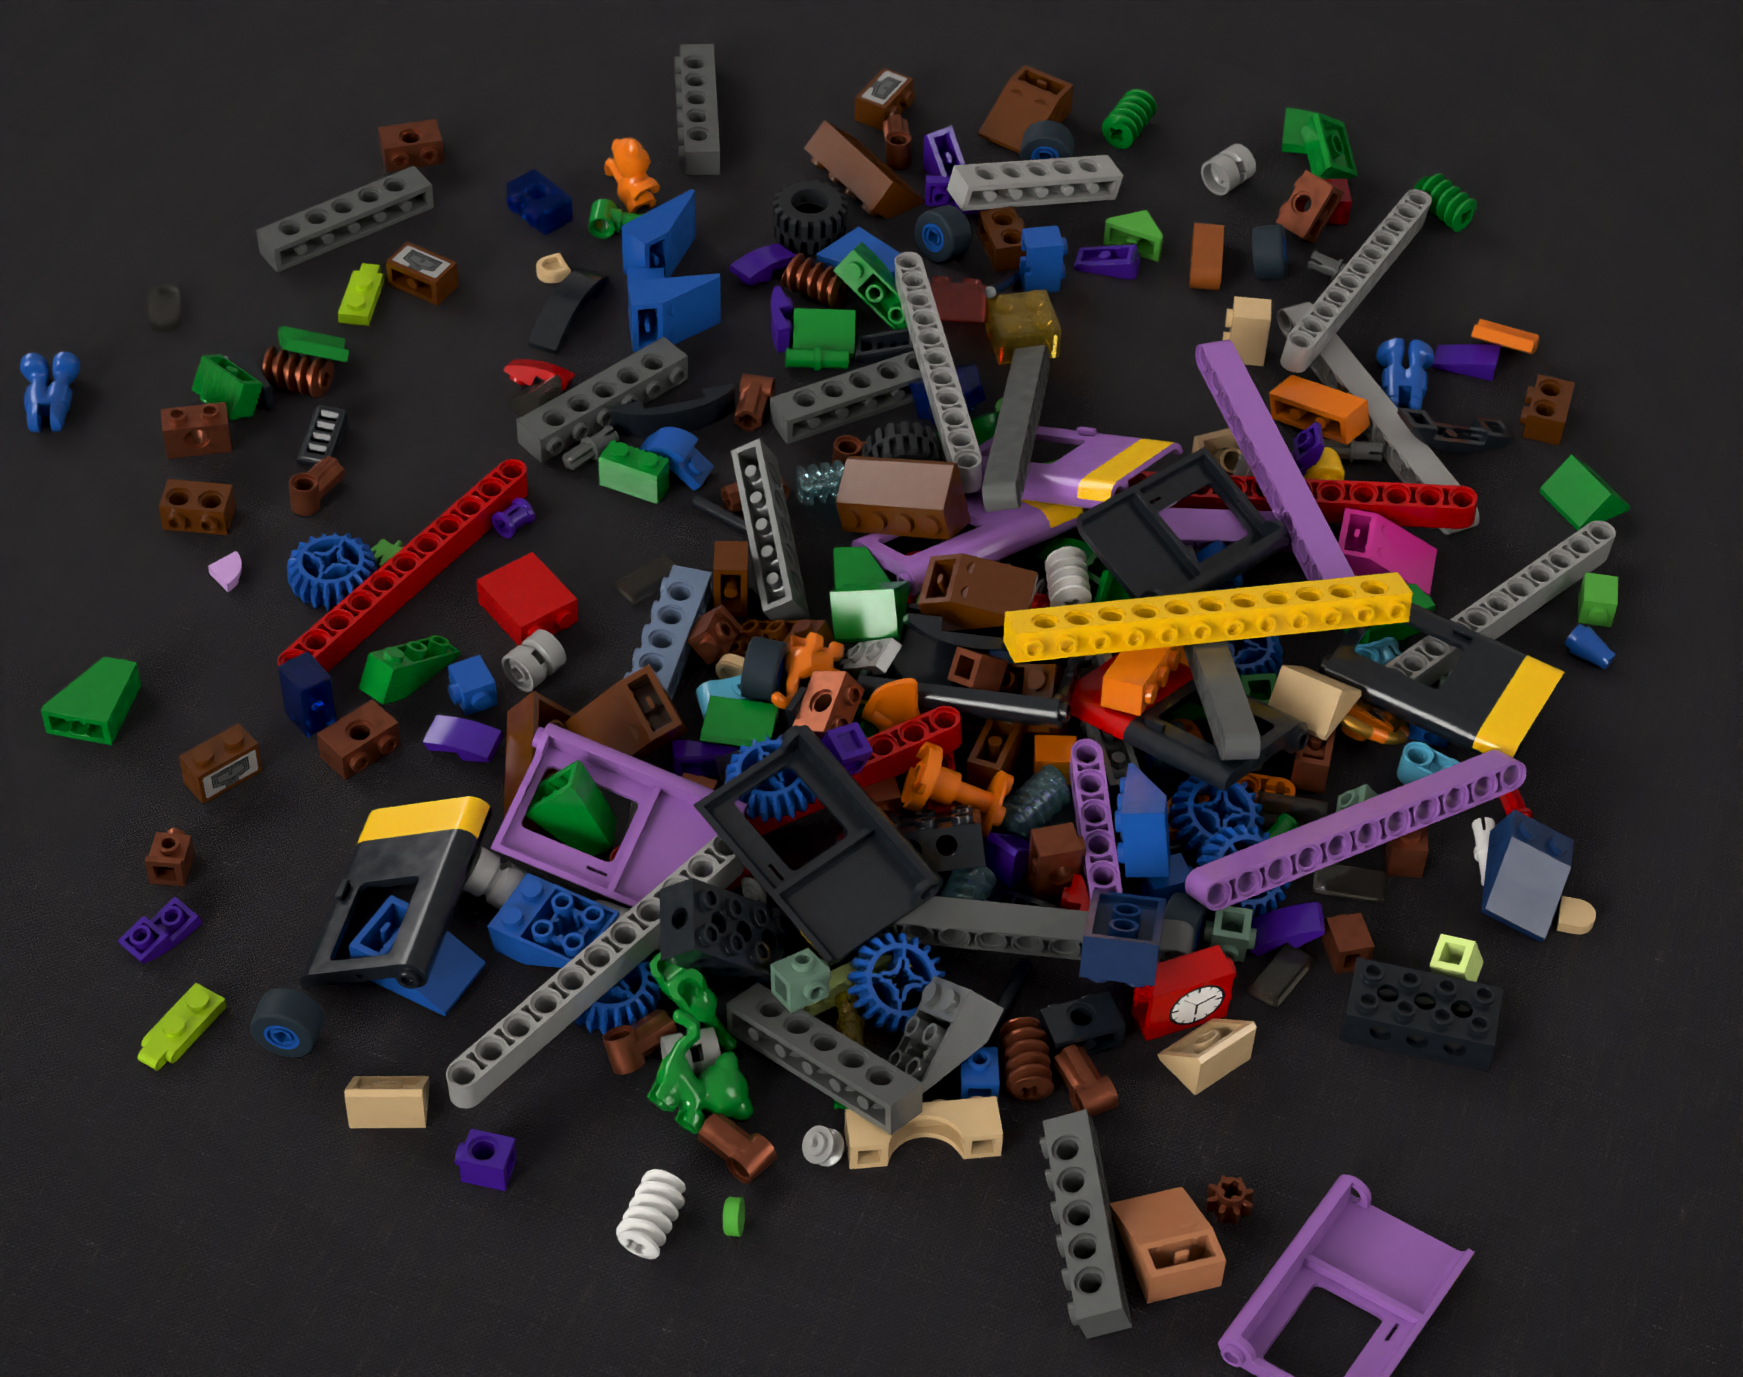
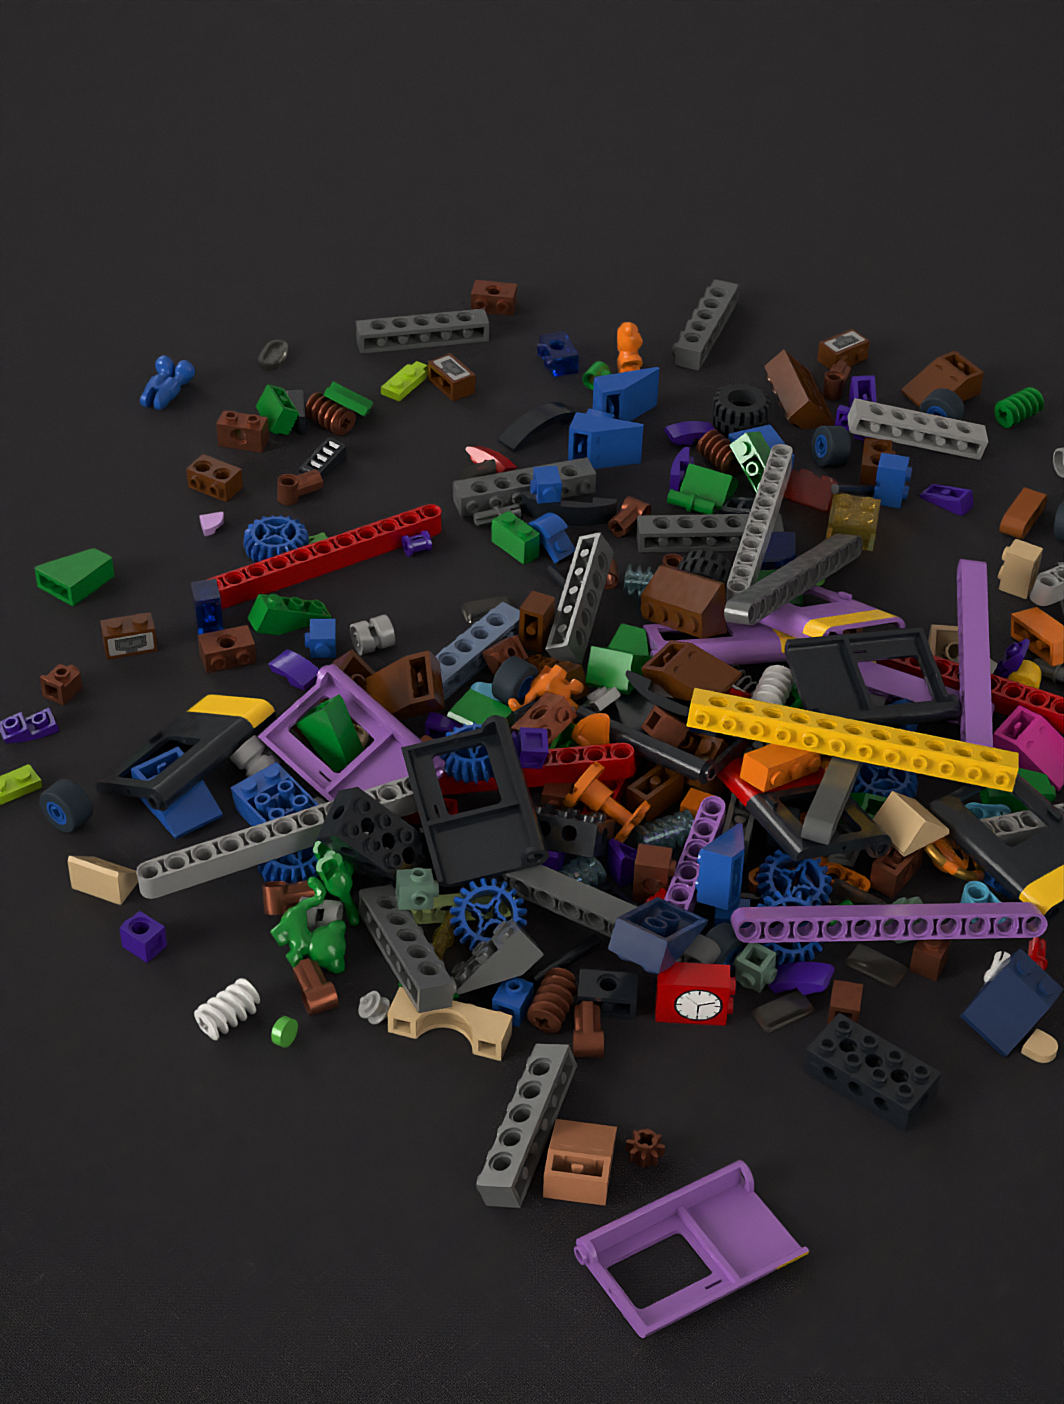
camera: 25 degrees right, 5 degrees down
red brick [476,552,578,646] -> none
tan tile [536,253,571,283] -> none
bright green slope [1103,210,1163,262] -> none
tan slope [1157,1018,1257,1095] -> none
yellowish green brick [1429,934,1483,982] -> none
none -> blue brick [530,465,562,504]

